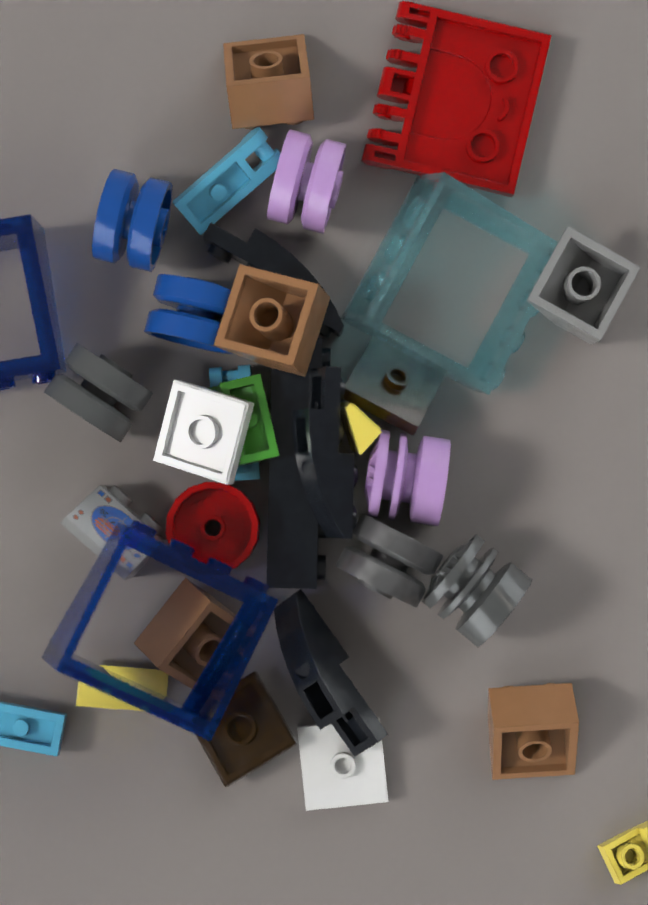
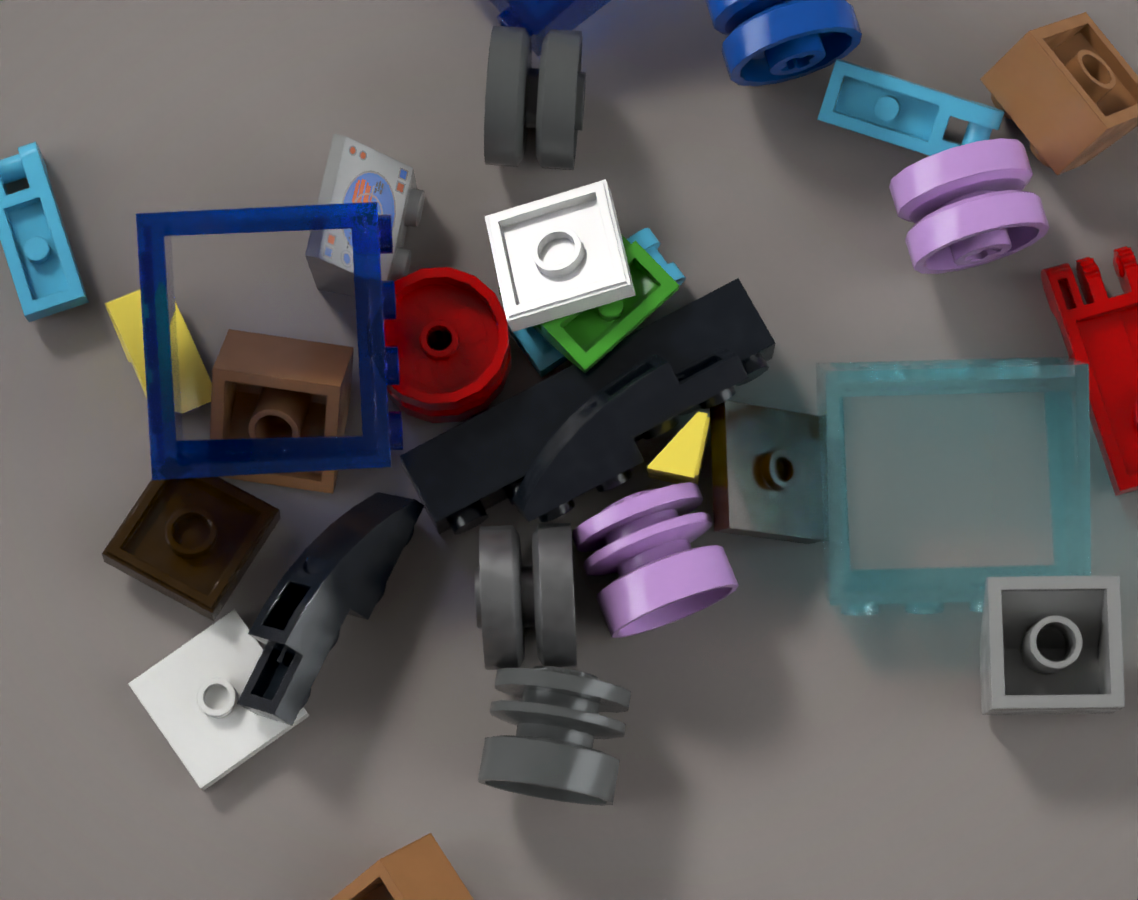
camera: 60 degrees right, 10 degrees down
blue wheel [144,274,233,354] -> none
black slope [203,223,344,338] -> none
medium nougat slope [214,264,330,377] -> none

